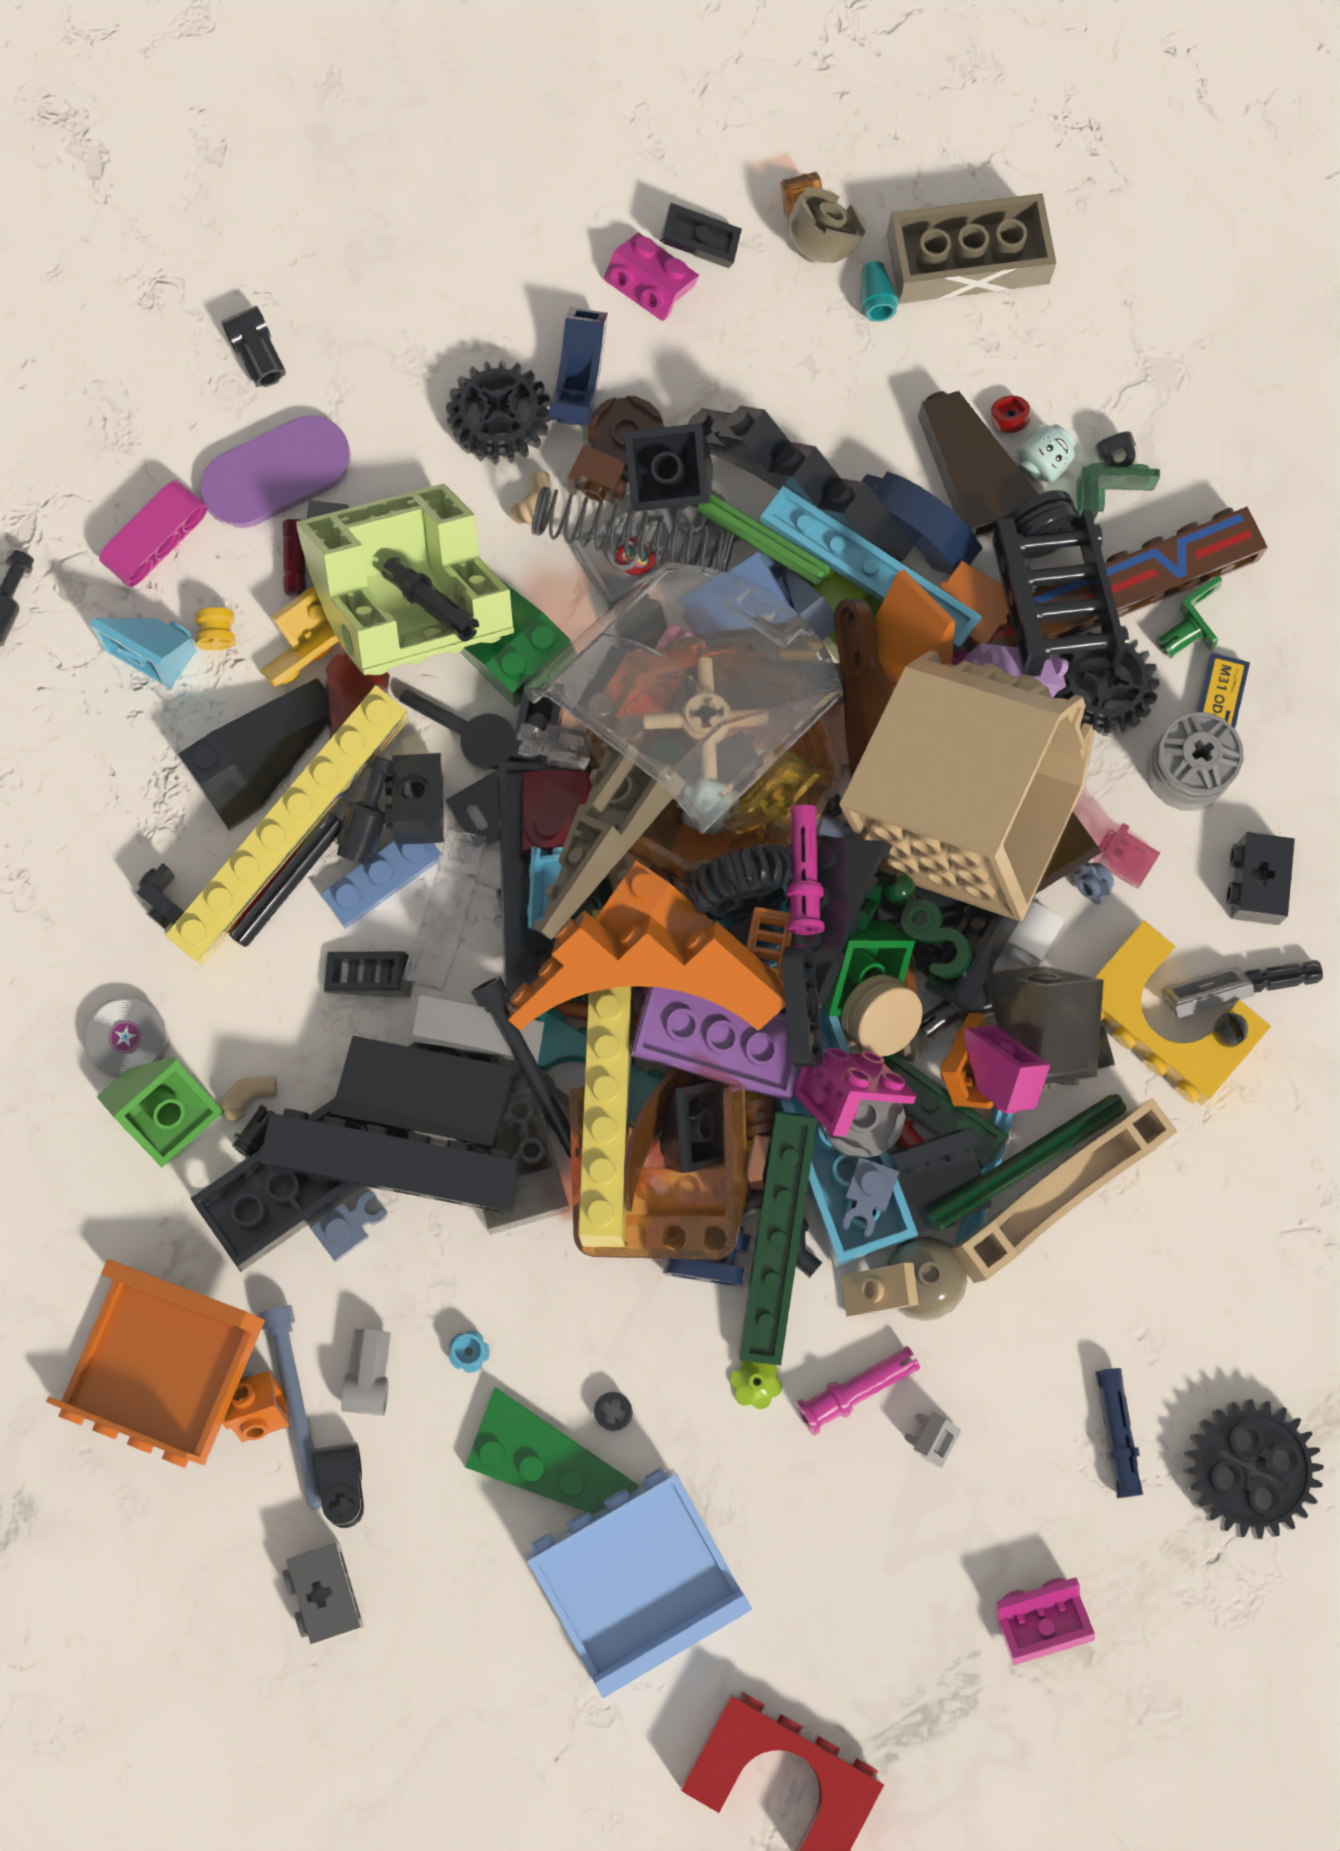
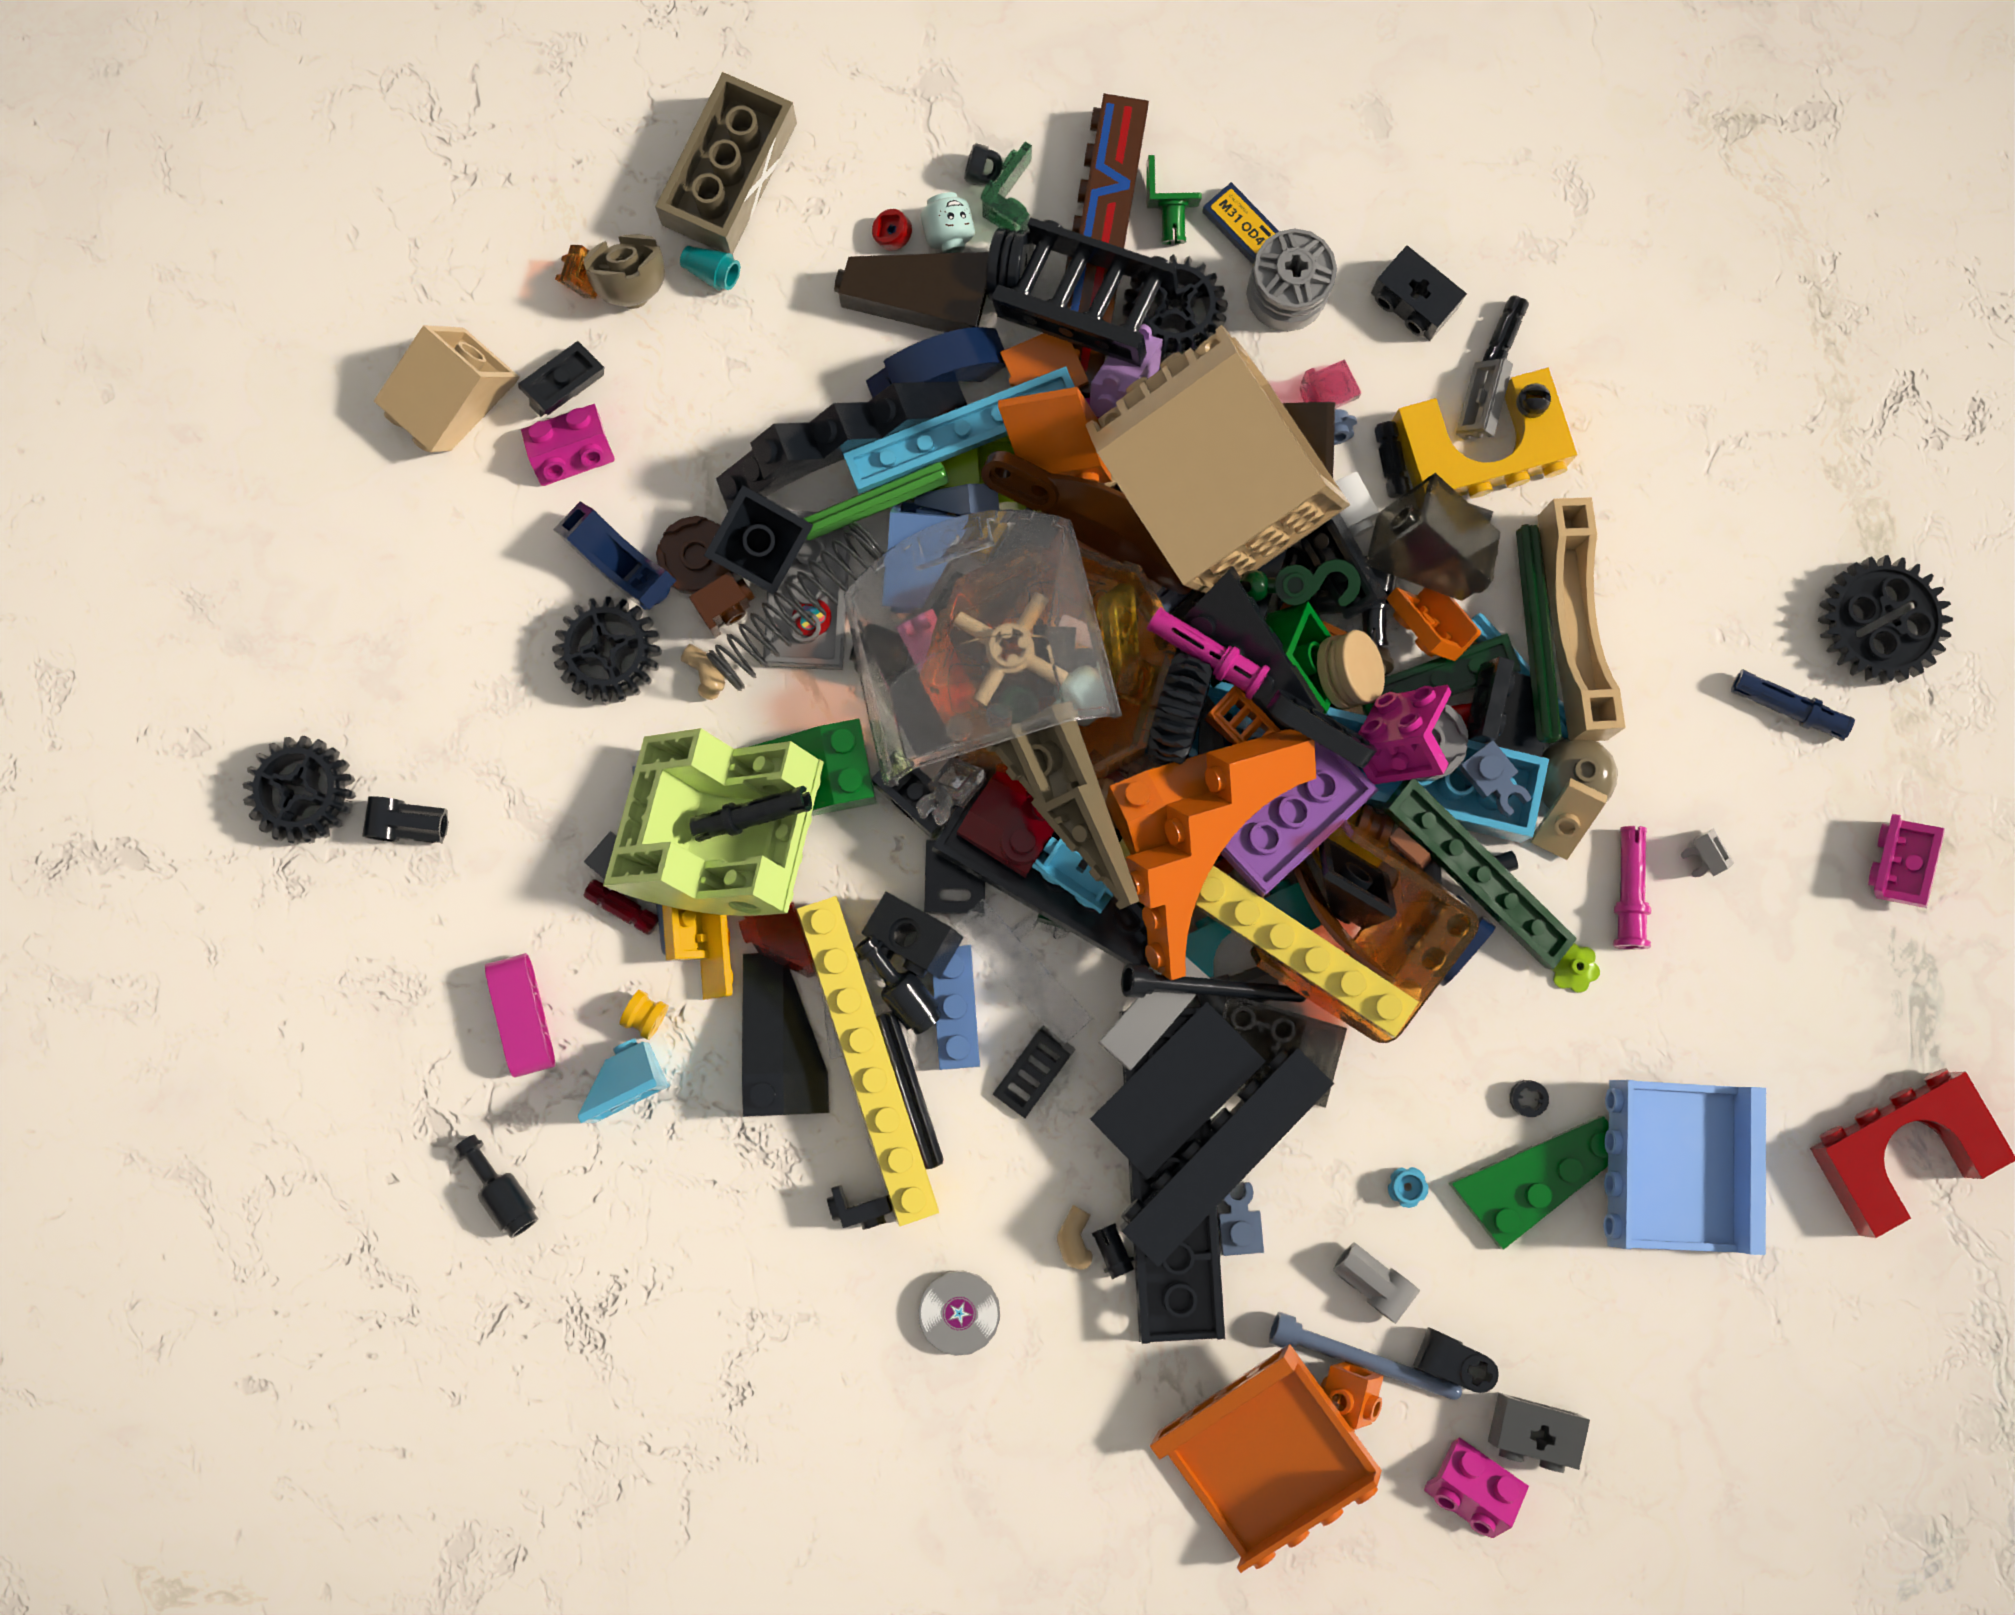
camera: 55 degrees left, 5 degrees up
bright green slope [96,1057,223,1168] -> none
medium lavender tile [201,416,351,528] -> none
black piece [399,688,515,770] -> none
dark pink slope [964,1026,1050,1114] -> none
none -> black gear [242,736,356,845]
none -> tan slope [374,325,520,453]
none -> black axle [1374,421,1410,498]
none -> dark pink bracket [1424,1437,1529,1538]

